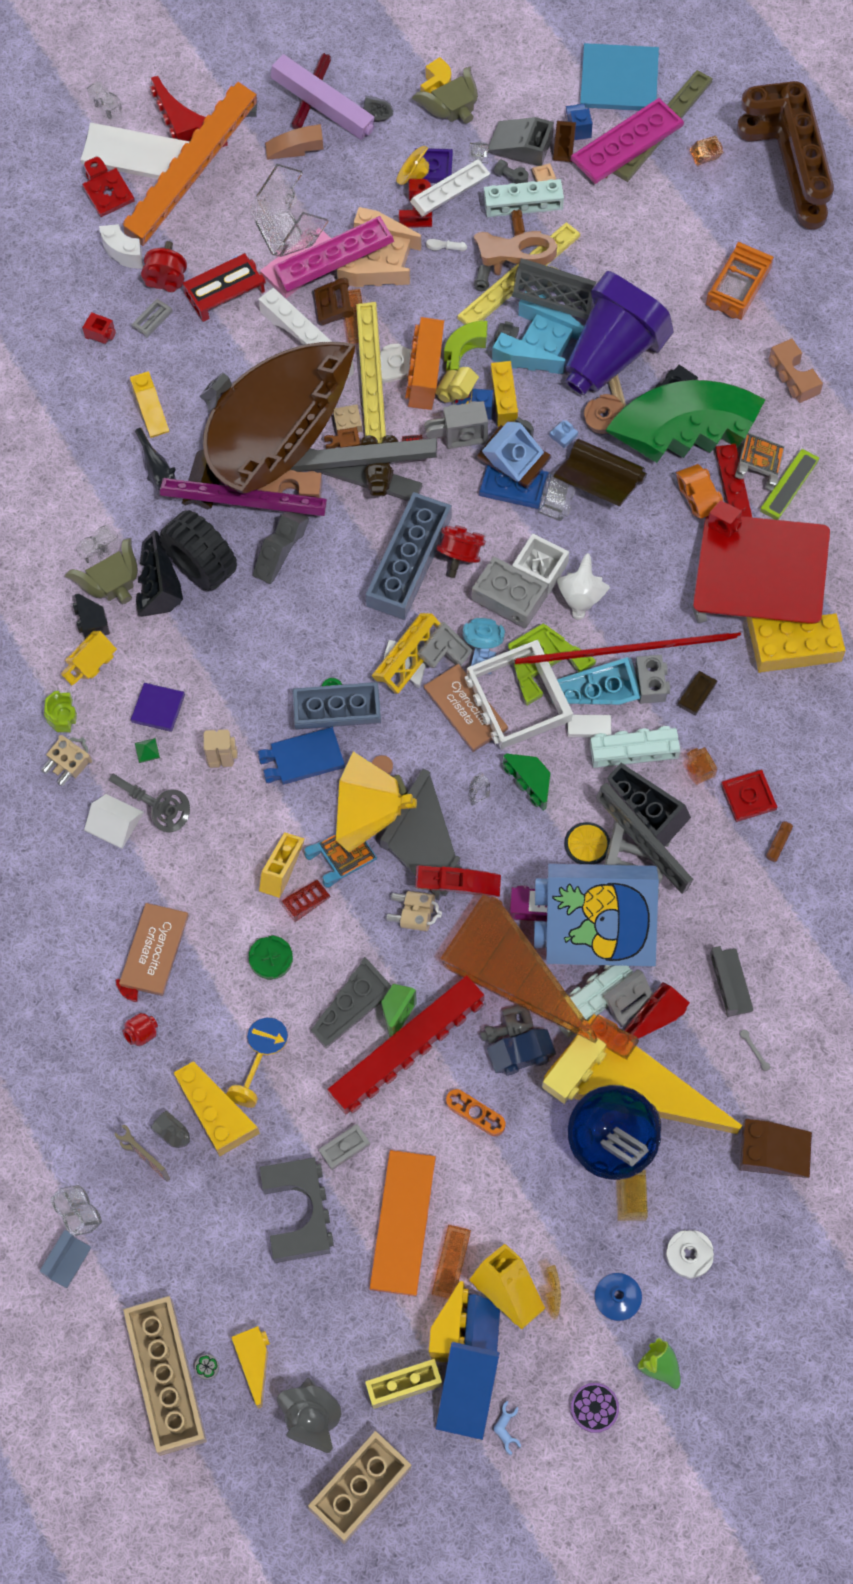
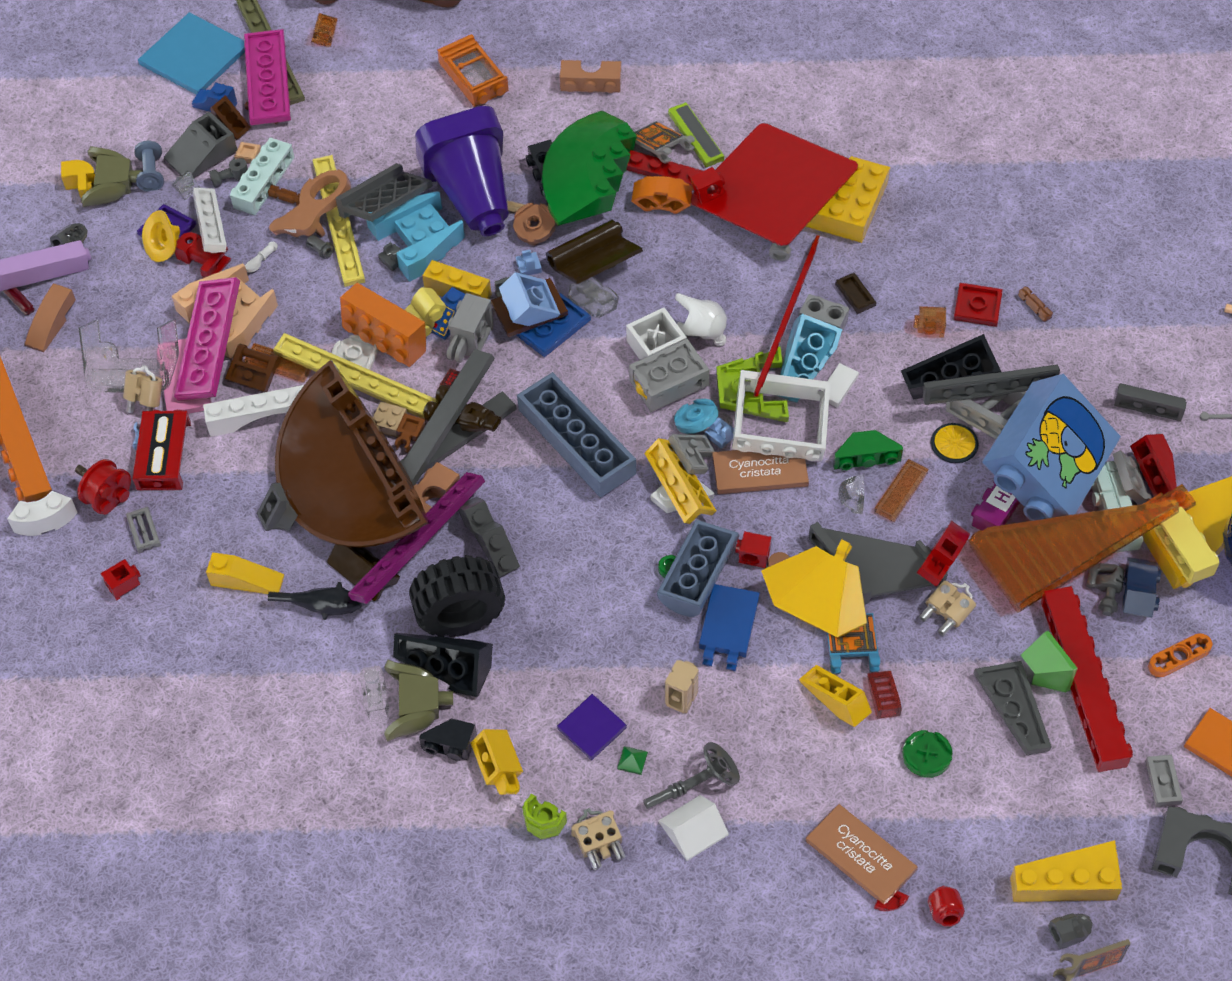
camera: 60 degrees left, 10 degrees down
piece [226,1017,288,1108] -> none
red wheel [436,525,486,578] -> none
lime arch [444,321,488,372] -> none
light aqua brick [590,726,680,768] -> none
none -> tan piece [123,365,162,413]
none -> sand blue hose [134,140,164,191]
none -> red brick [735,531,772,568]
none -> clear orange tile [874,459,929,522]

